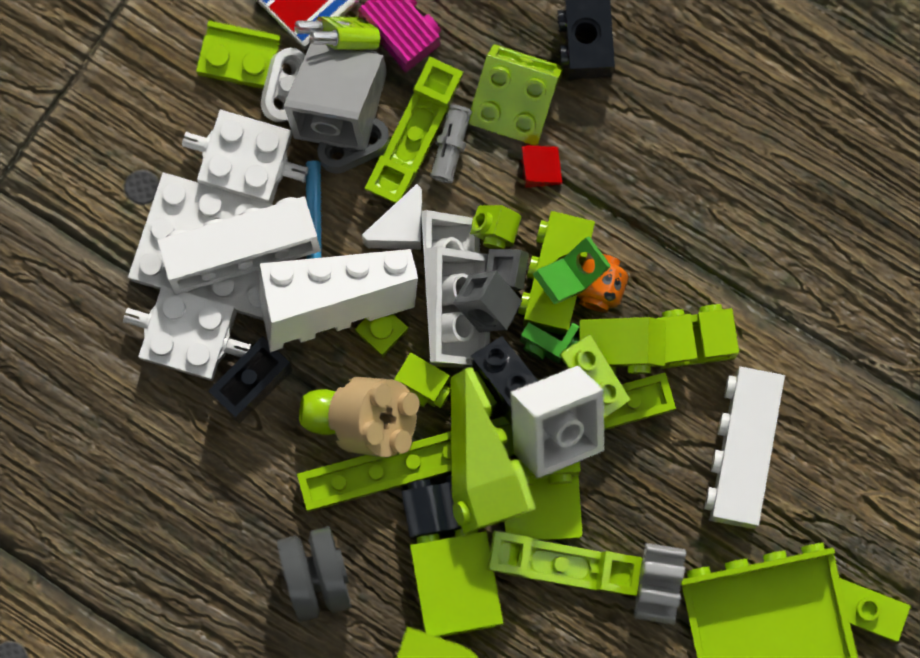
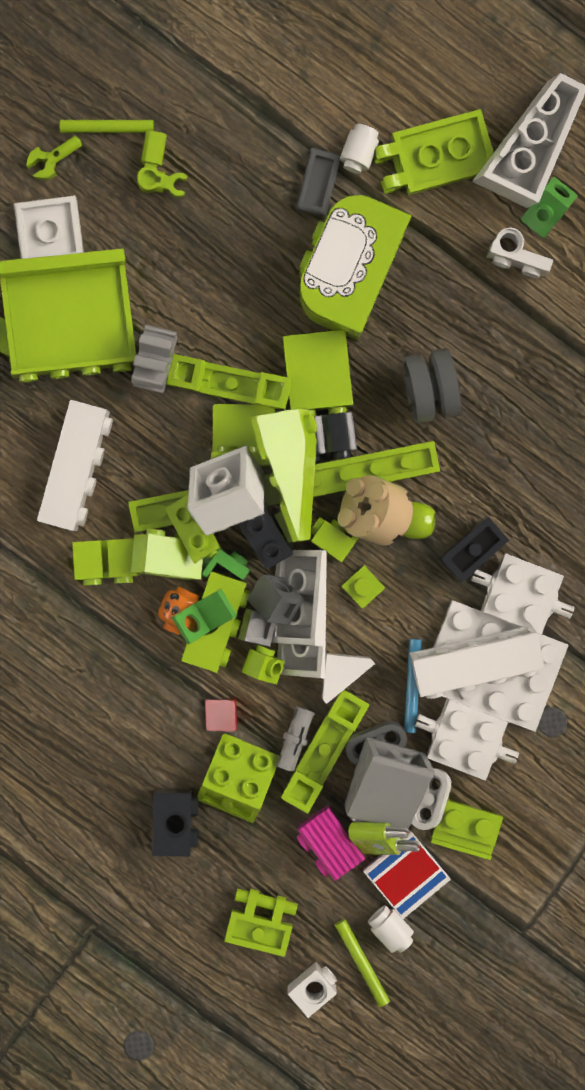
camera: 170 degrees left, 10 degrees up
white wedge [259,249,418,352] -> none

